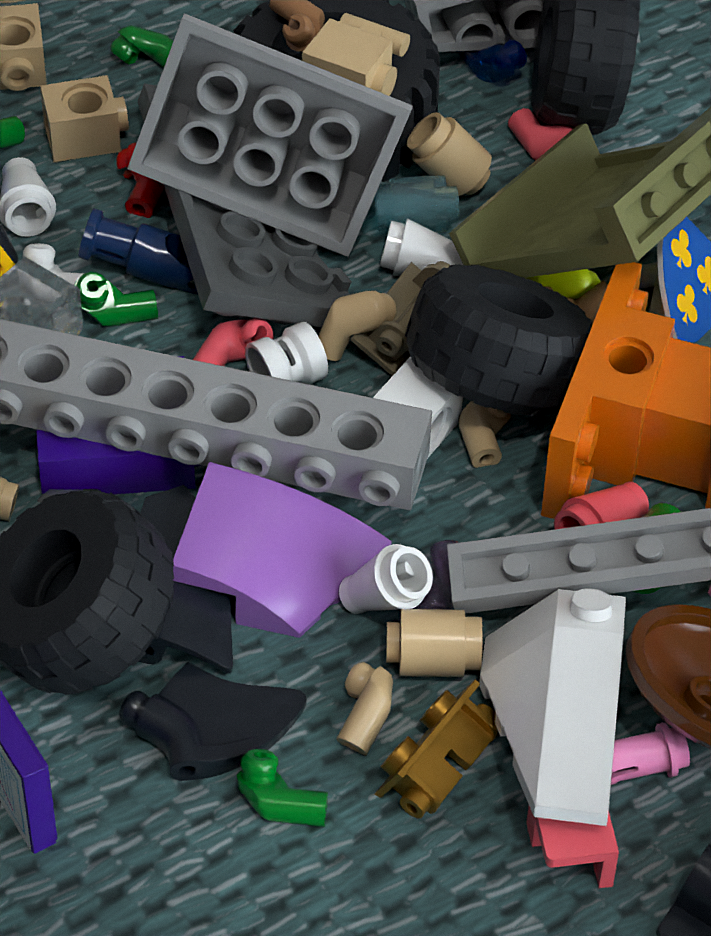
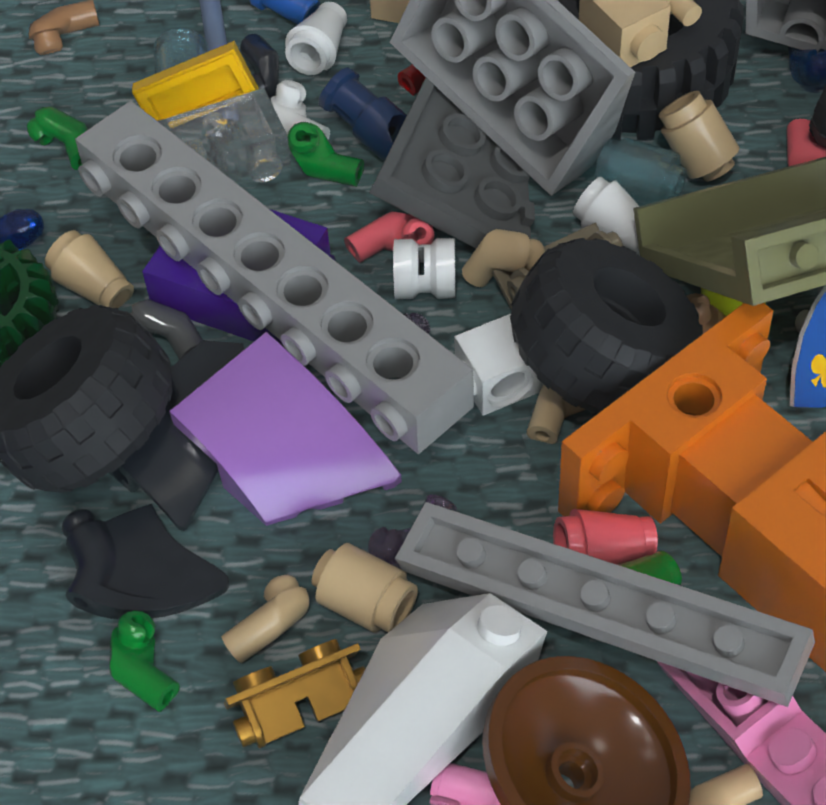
camera: 35 degrees right, 5 degrees up
white cone [339,544,433,614] -> none

